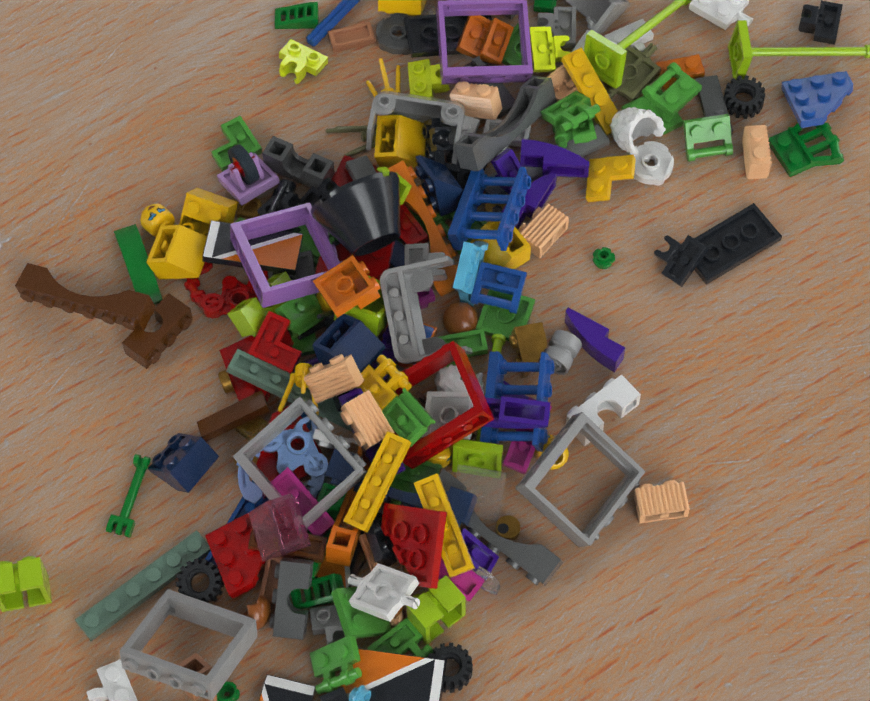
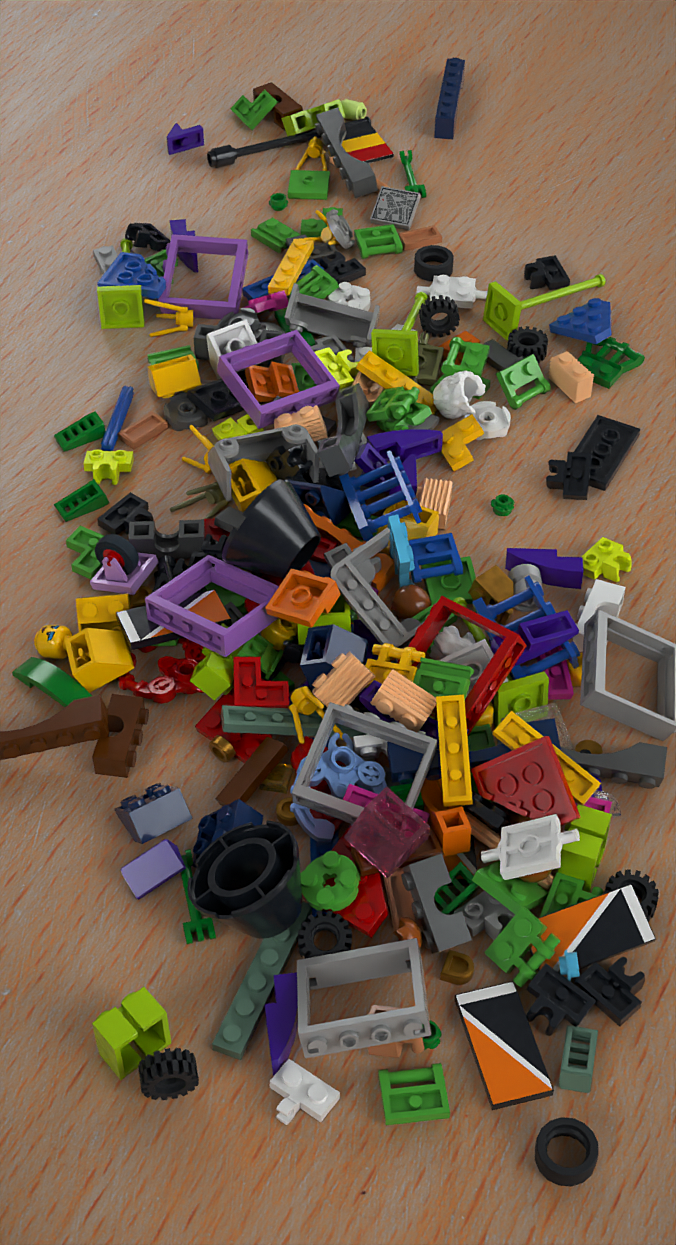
camera: 30 degrees left, 15 degrees down
none -> green slope [54,479,110,522]
none -> black plate [97,492,154,535]
none -> slope [114,783,193,844]
none -> slope [120,839,186,899]
none -> black tyre [138,1048,199,1100]
none -> black cone [187,821,303,939]
none -> dark purple slope [265,972,298,1076]
none -> bright green plate [301,851,360,911]
none -> black tyre [419,295,460,337]
none -> pearl gold tile [440,949,474,985]
none -> neon yellow plate [581,537,632,582]

